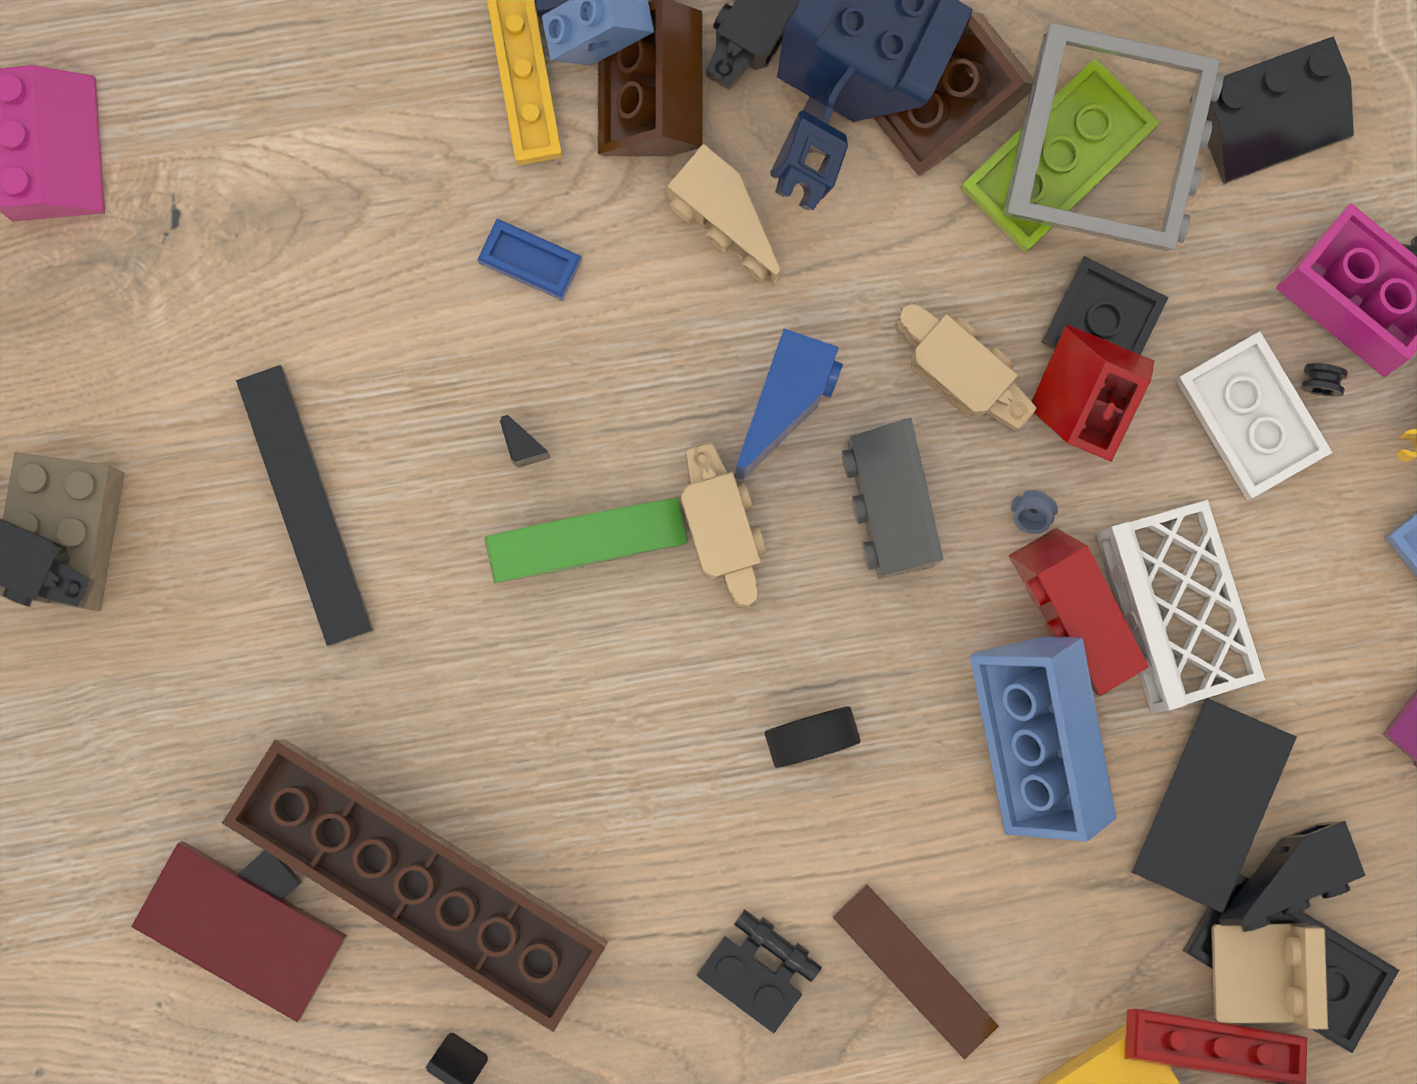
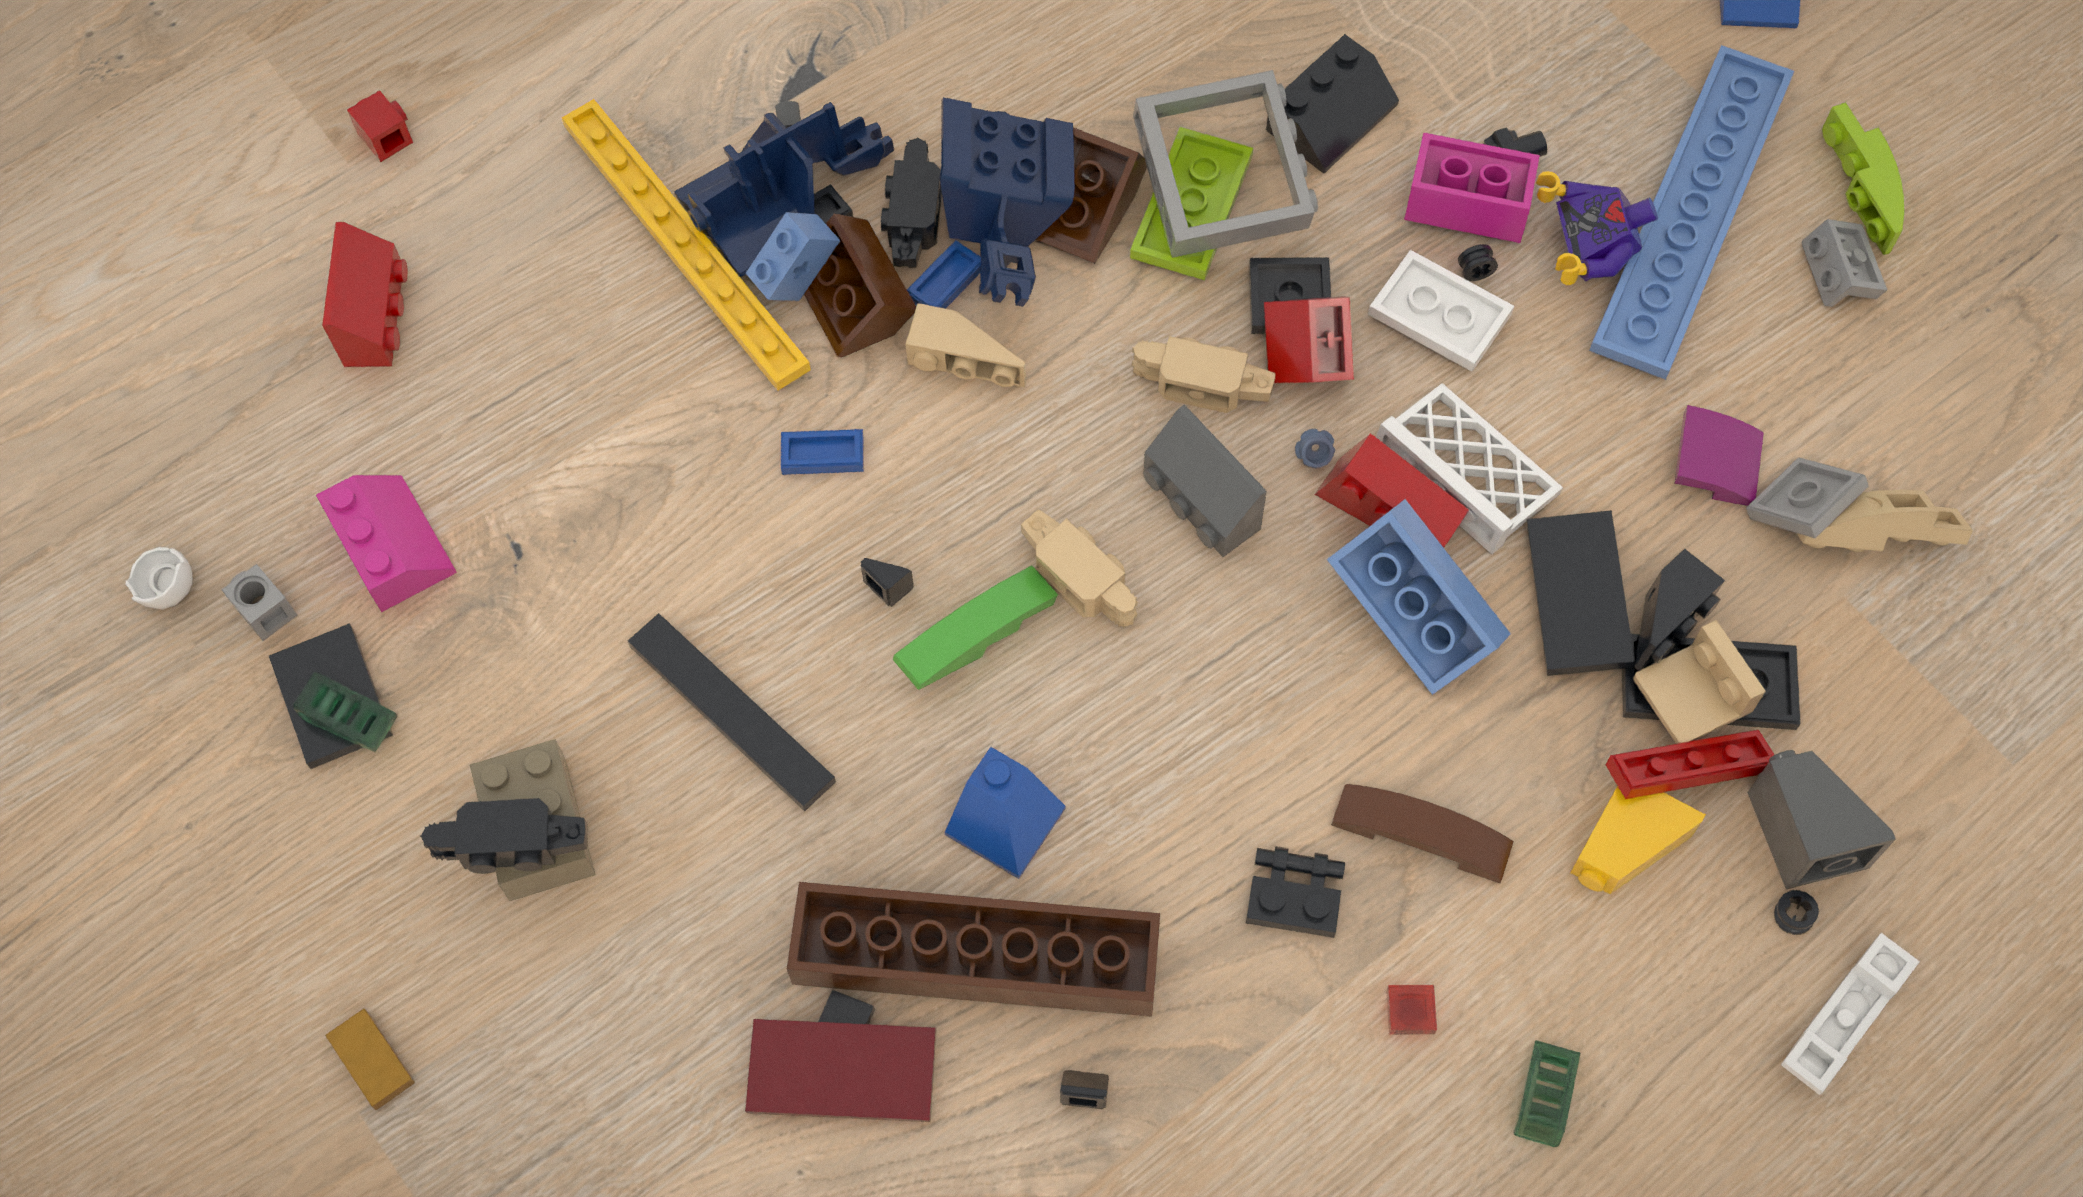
camera: 20 degrees left, 20 degrees down
blue slope [735,329,843,479] -> none
black tyre [764,706,861,768] -> none
none -> blue tile [907,240,981,309]
none -> blue slope [945,747,1066,879]

